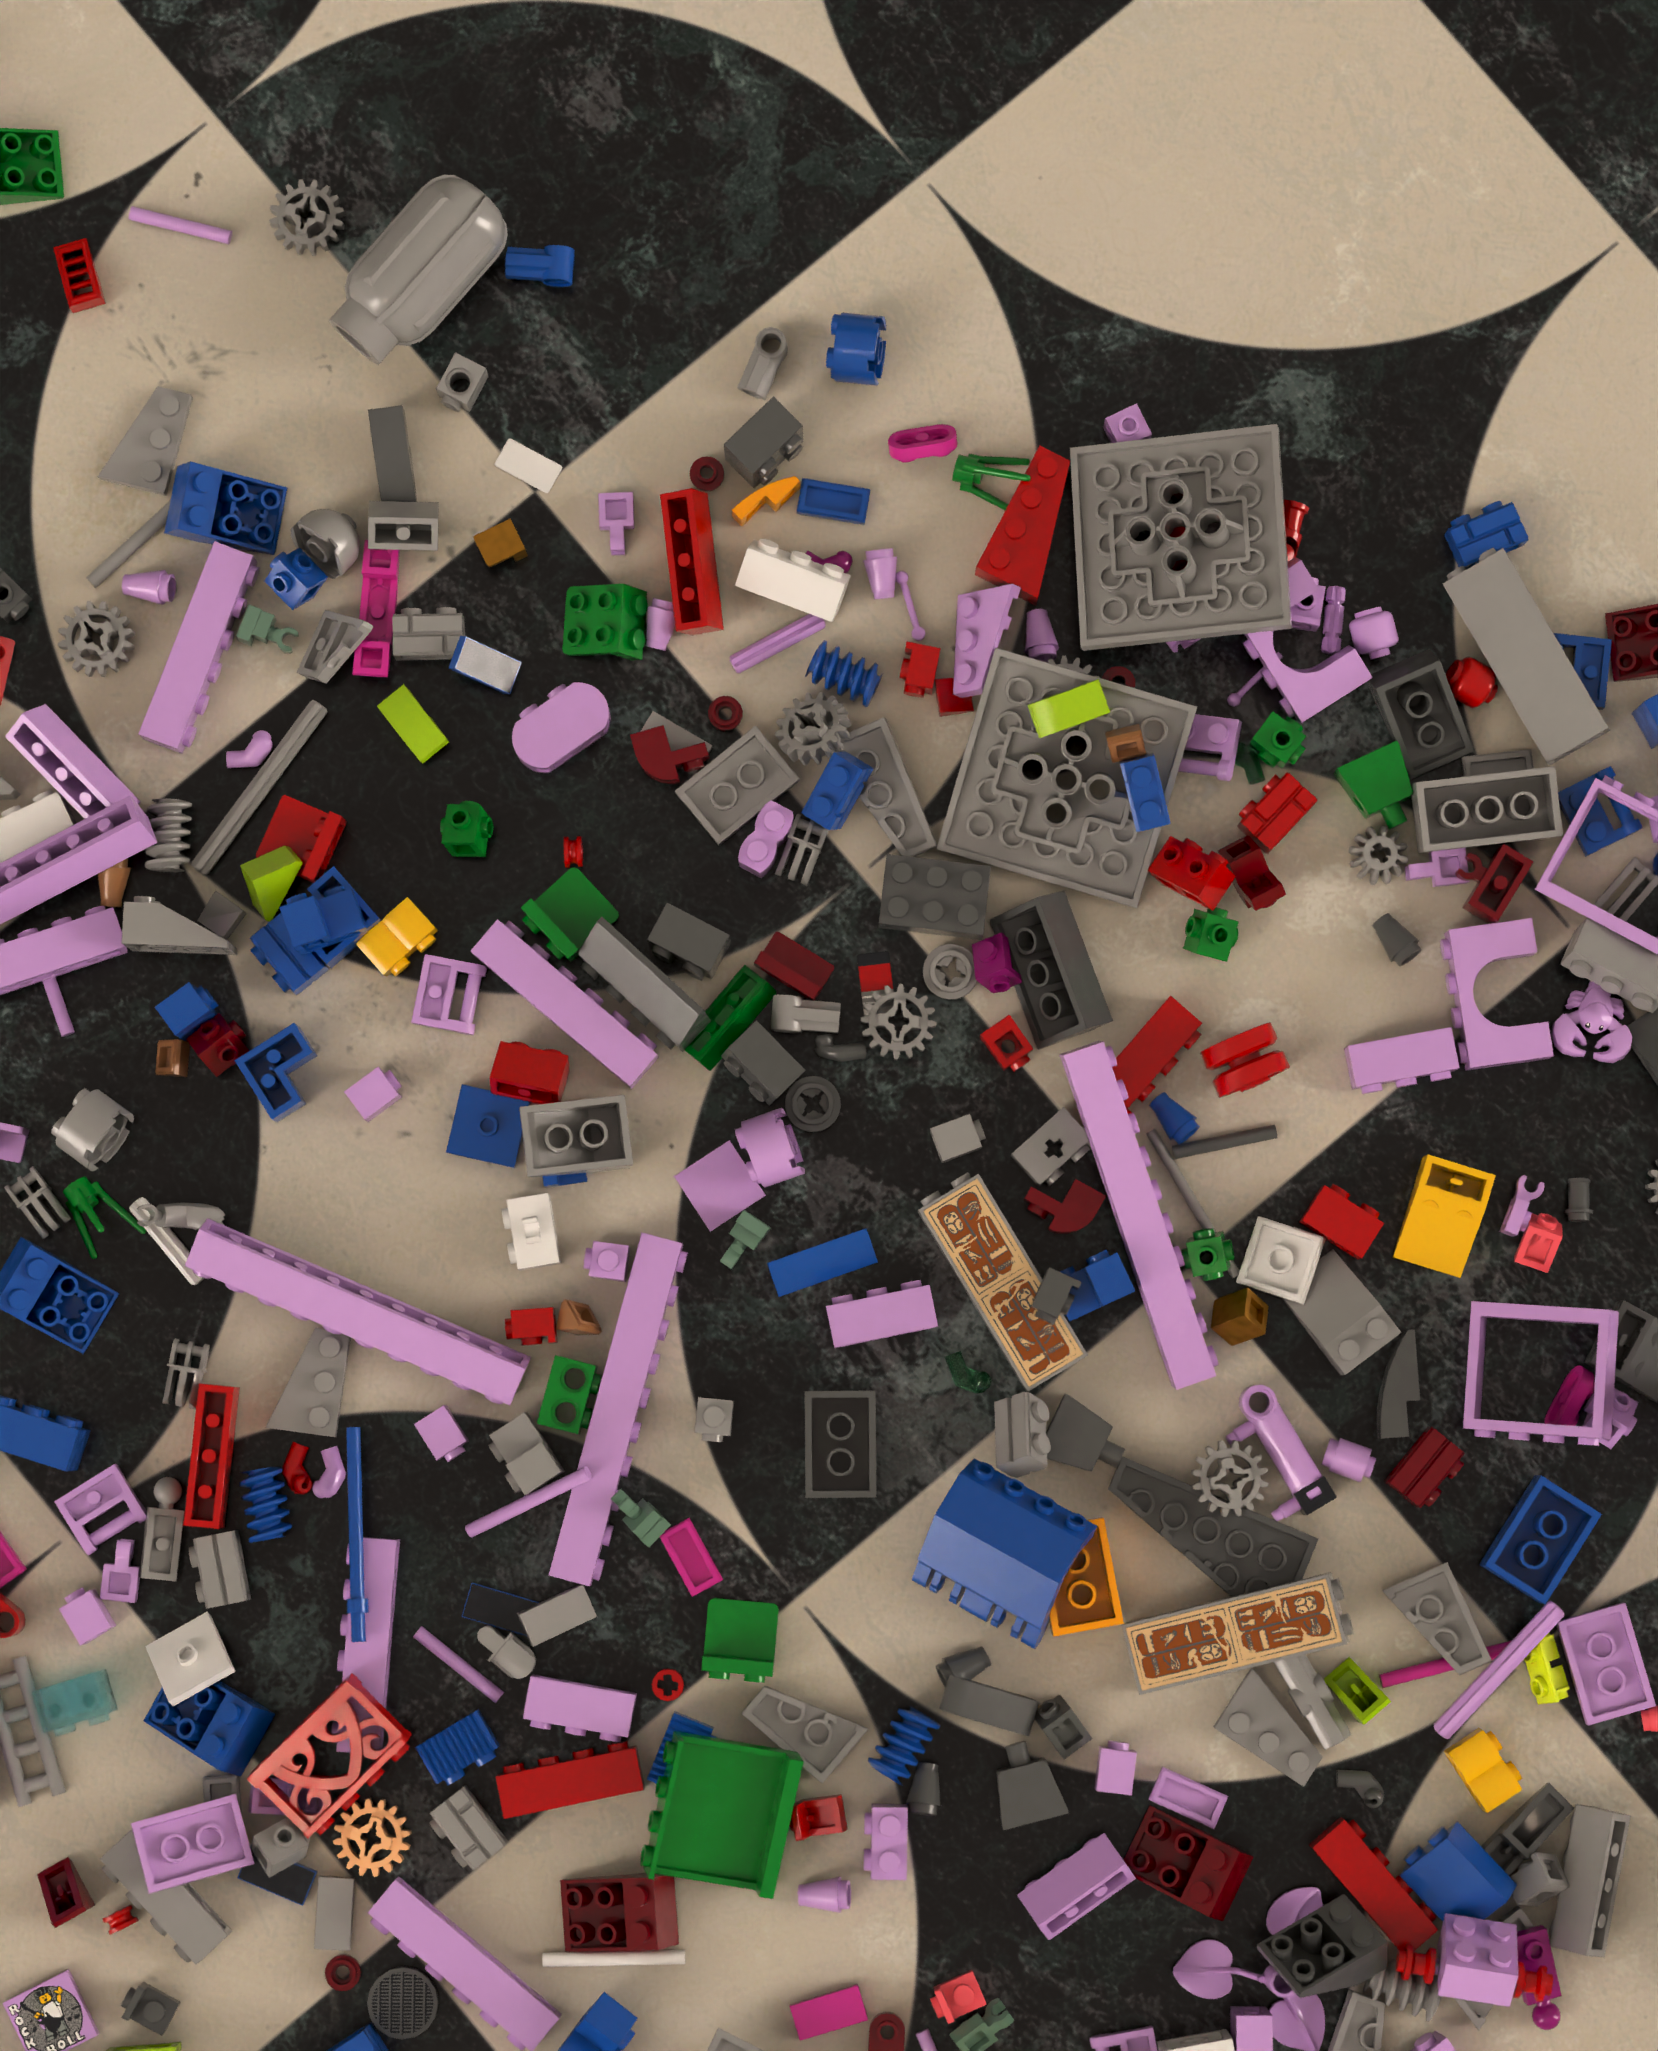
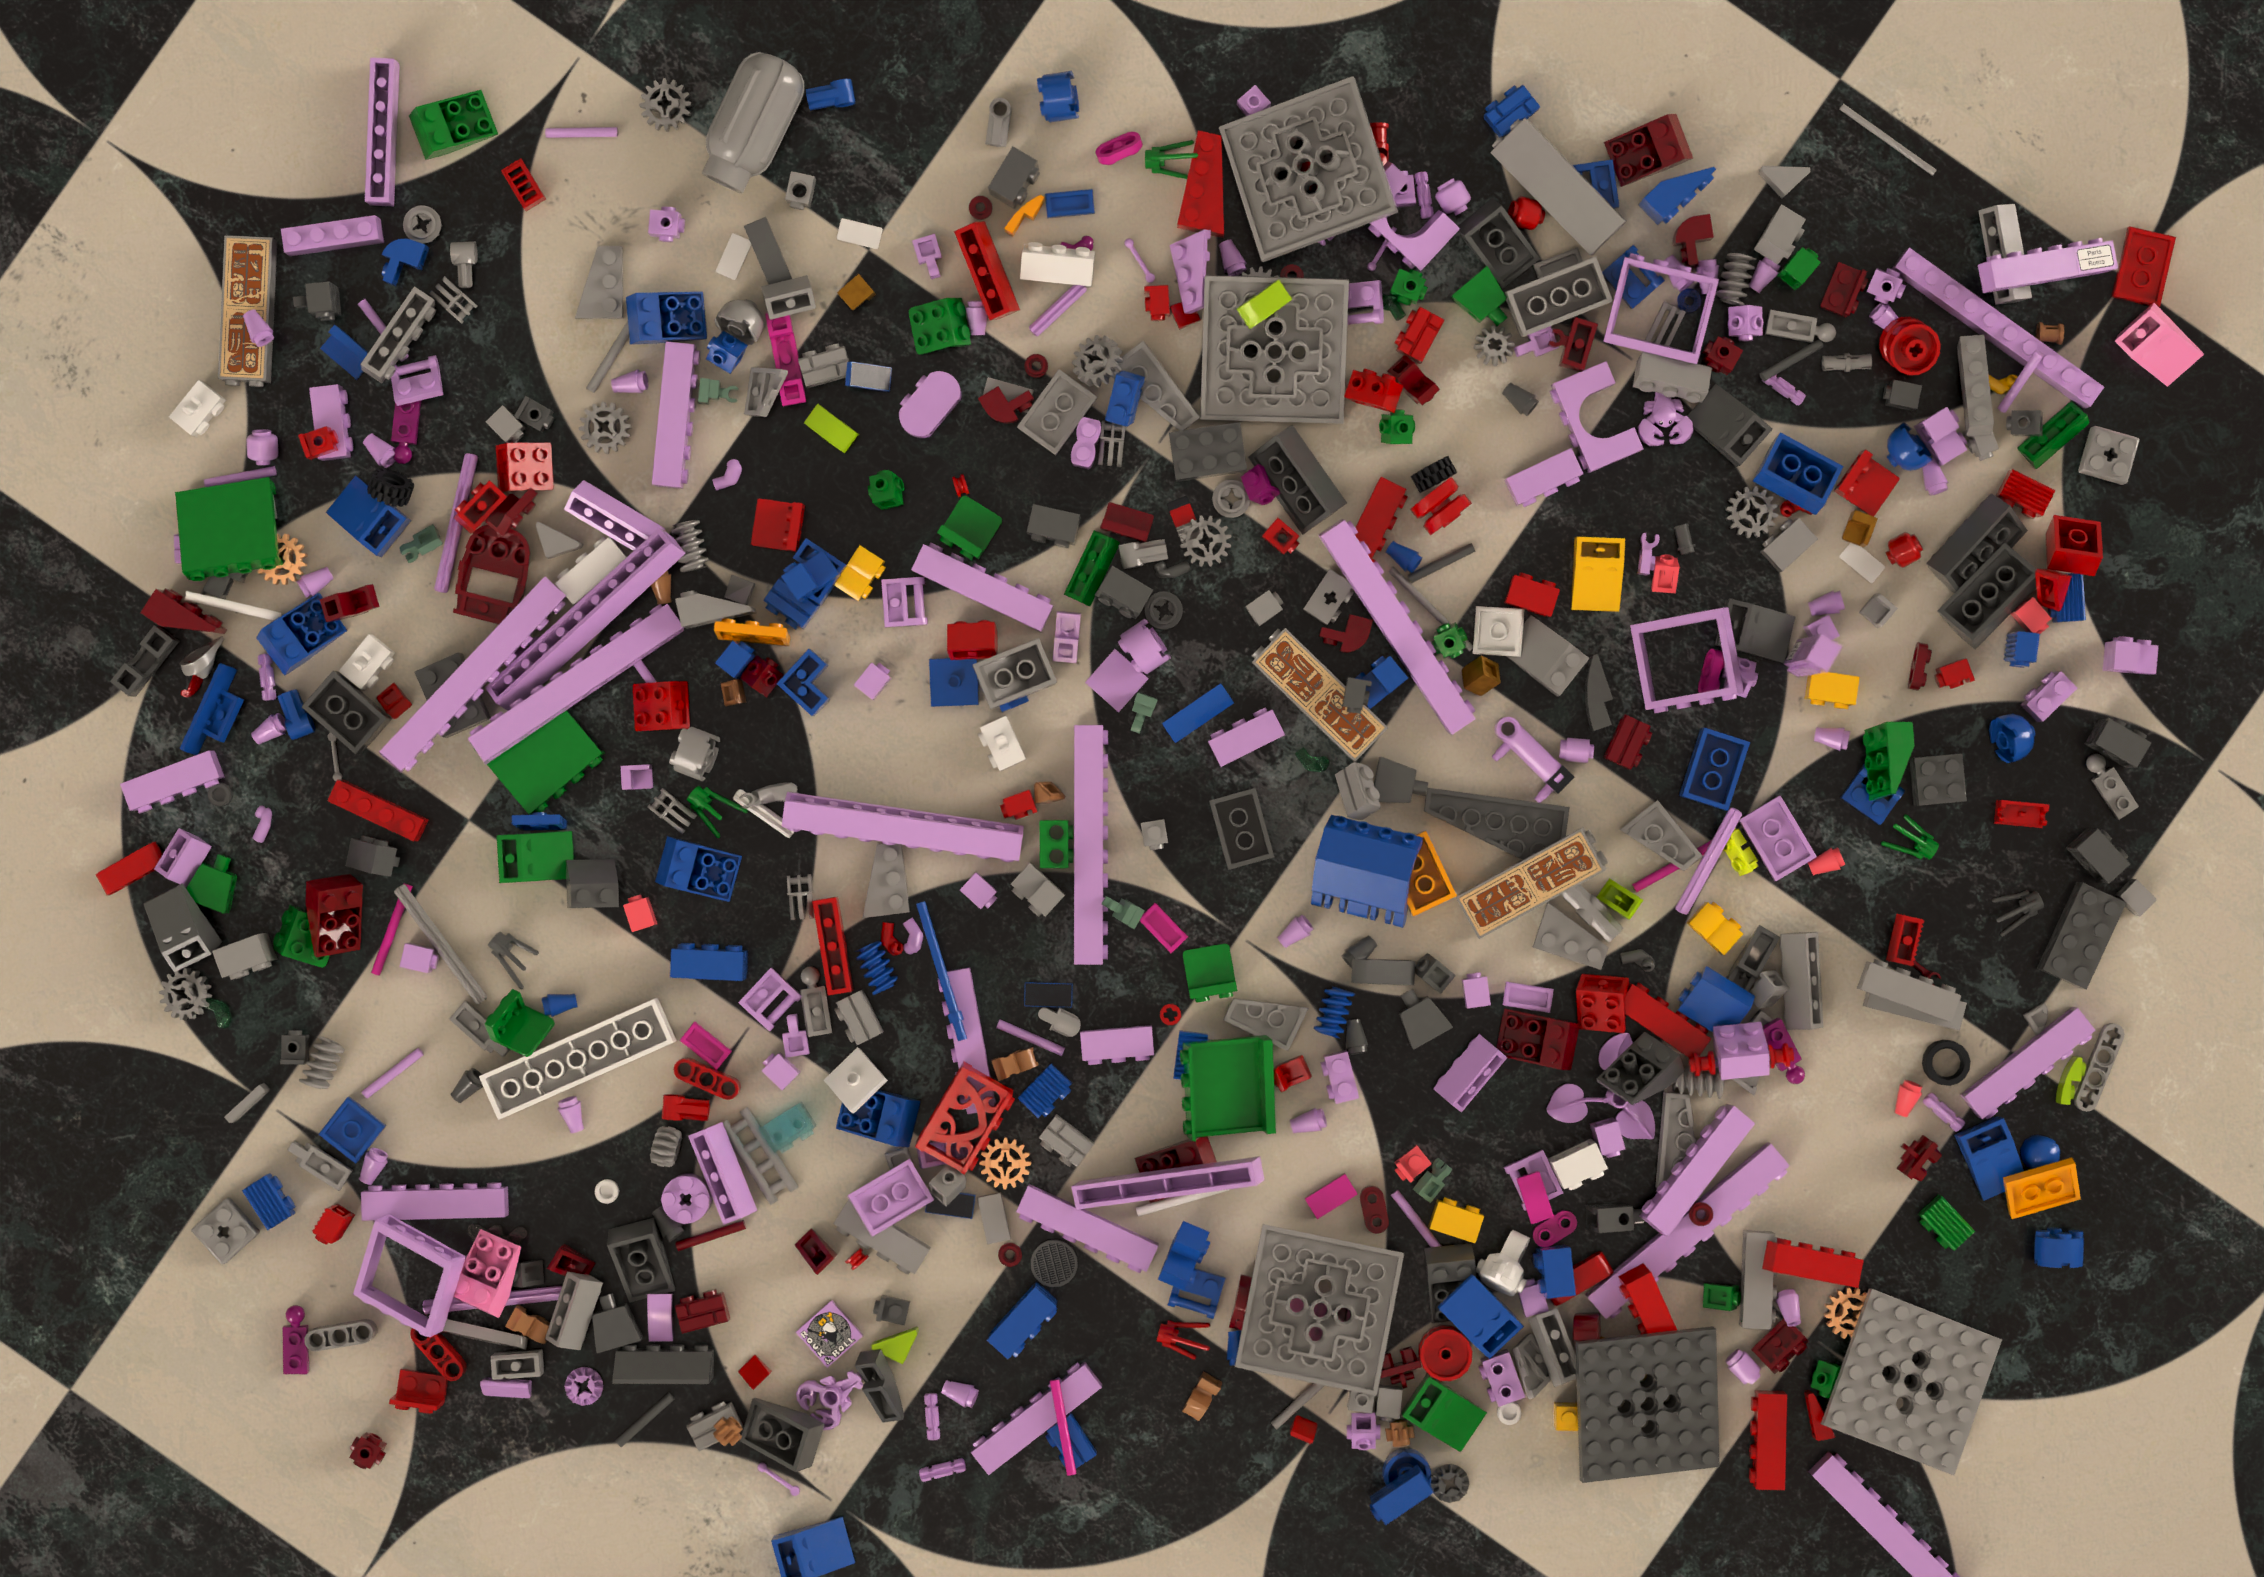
camera: 15 degrees left, 5 degrees up
light grey axle [191,700,327,875] -> none
lime slope [240,846,303,922] -> none
lavender bar [465,1466,592,1538] -> none
red brick [495,1741,645,1819] -> none
light grey tile [517,1584,597,1647] -> none
slope [577,916,711,1052] -> none
lavender brick [583,1241,630,1282] -> none
blue piece [805,640,883,707] -> none
lavender cone [863,548,897,599] -> none
medium nougat slope [1105,724,1146,763] -> none
blue brick [1119,753,1171,832] -> none
light grey gear [1191,1440,1269,1517] -> none
none -> red bracket [633,681,690,731]
none -> lavender brick [648,207,685,242]
none -> light orange plate [714,618,790,646]
none -> white sticker [716,233,751,280]
none -> medium nougat leg [991,1047,1039,1081]
none -> lavender slope [1053,611,1081,663]
none -> lavender brick [1071,1156,1264,1210]
none -> lavender cone [1277,915,1314,948]
none -> black tyre [1411,456,1458,493]
none -> red bracket [1576,974,1629,1033]

